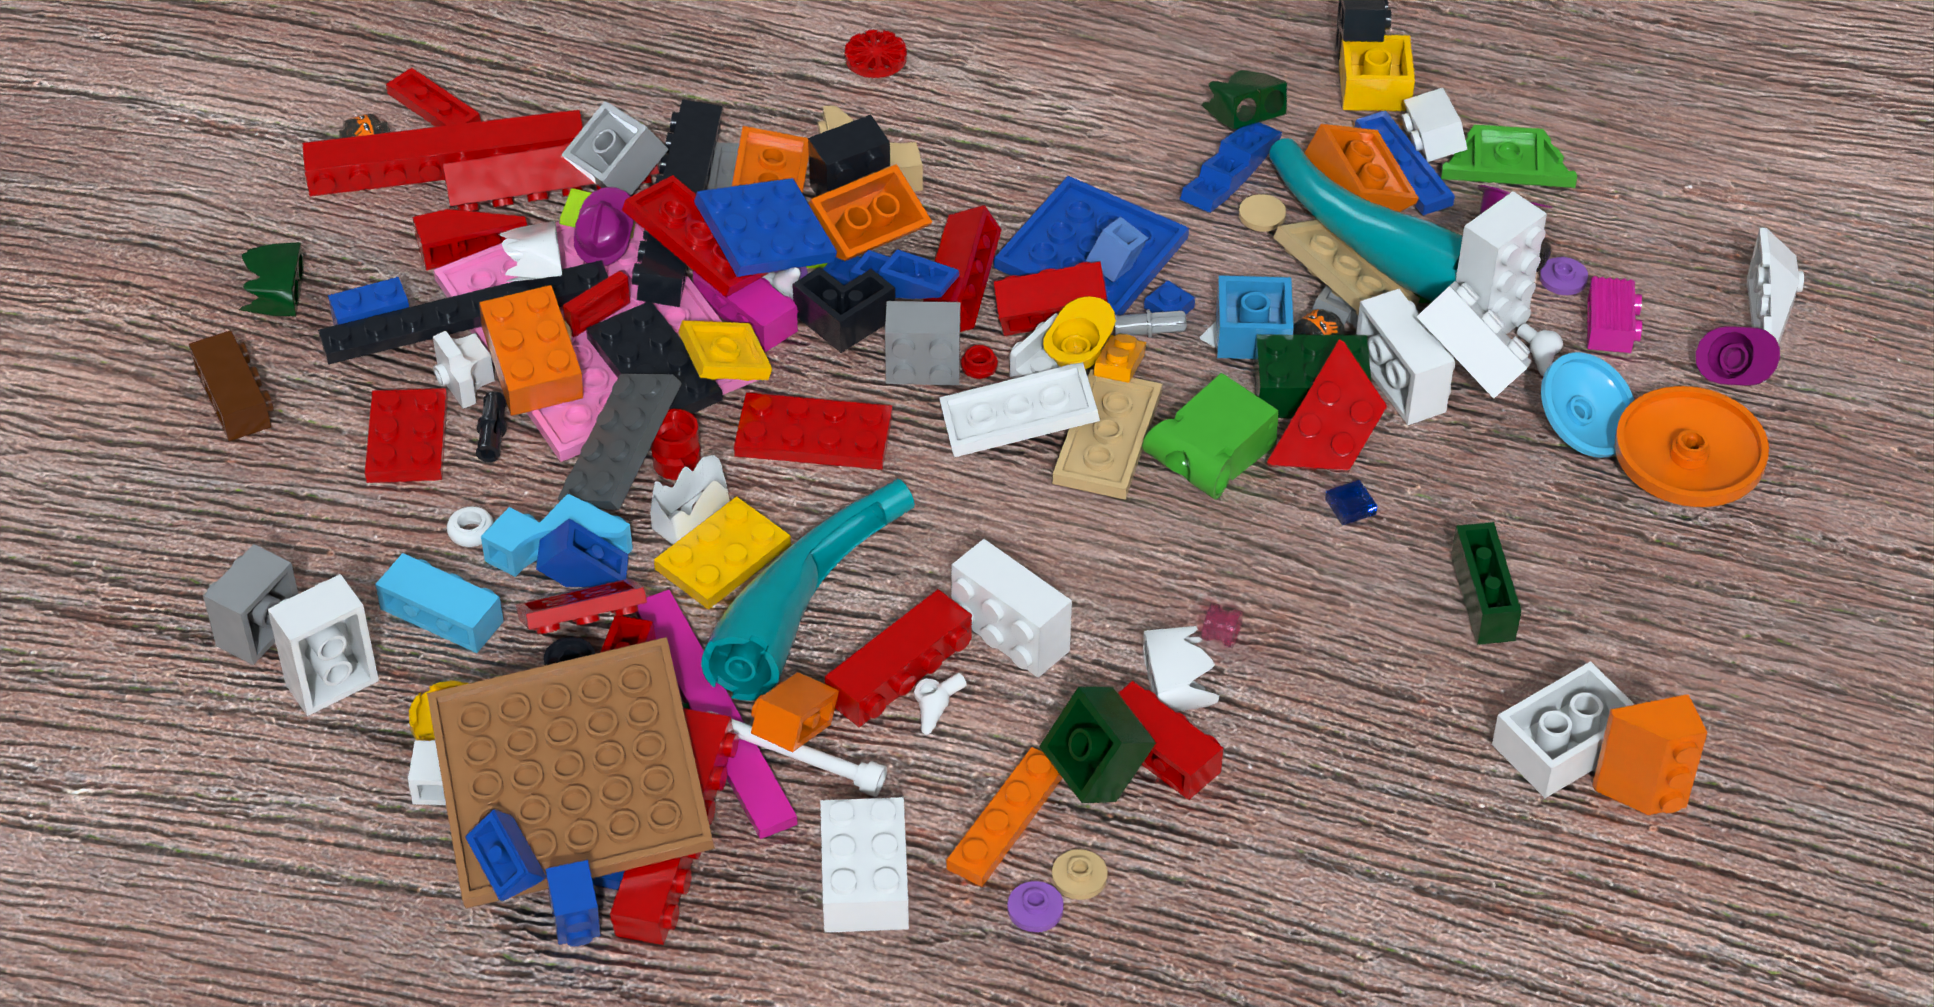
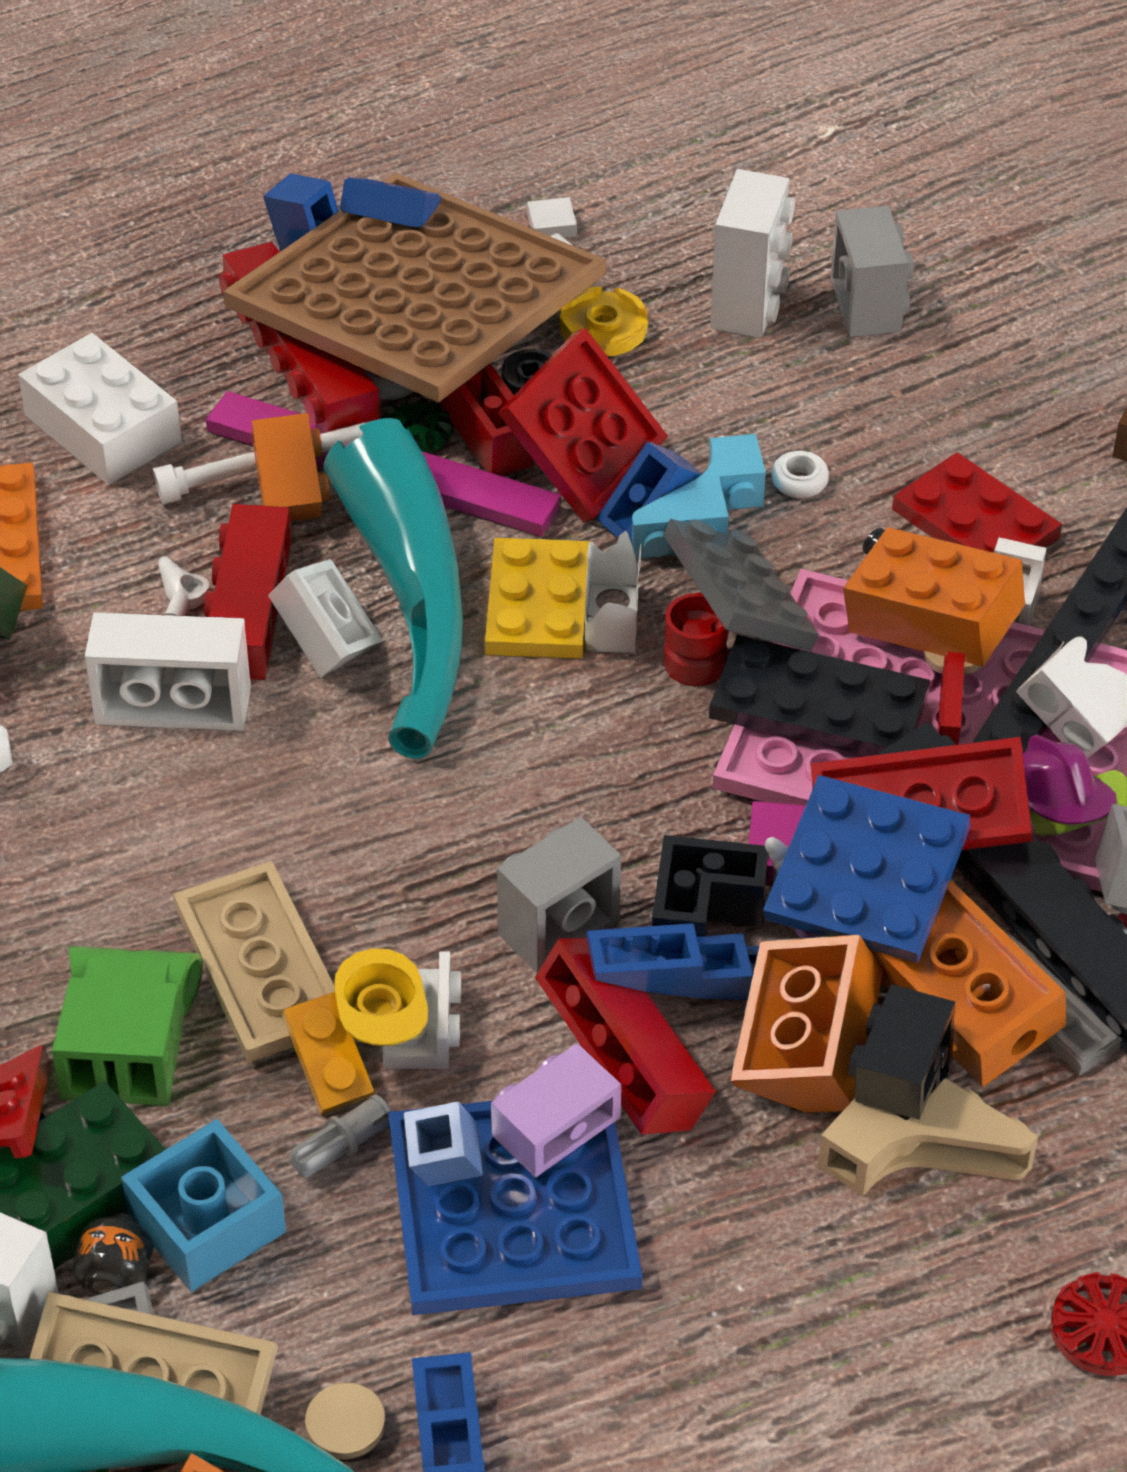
camera: 140 degrees right, 0 degrees up
medium azure brick [375,553,504,653] -> none
yellow plate [678,320,772,381] -> none
red plate [734,392,893,470] -> none
white plate [939,362,1100,458] -> none
red plate [961,345,998,379] -> none
red brick [994,261,1109,336] -> none
blue plate [1144,280,1195,314] -> none
none -> white slope [268,559,383,678]
none -> lavender brick [491,1043,621,1178]
none -> white tile [527,197,577,238]

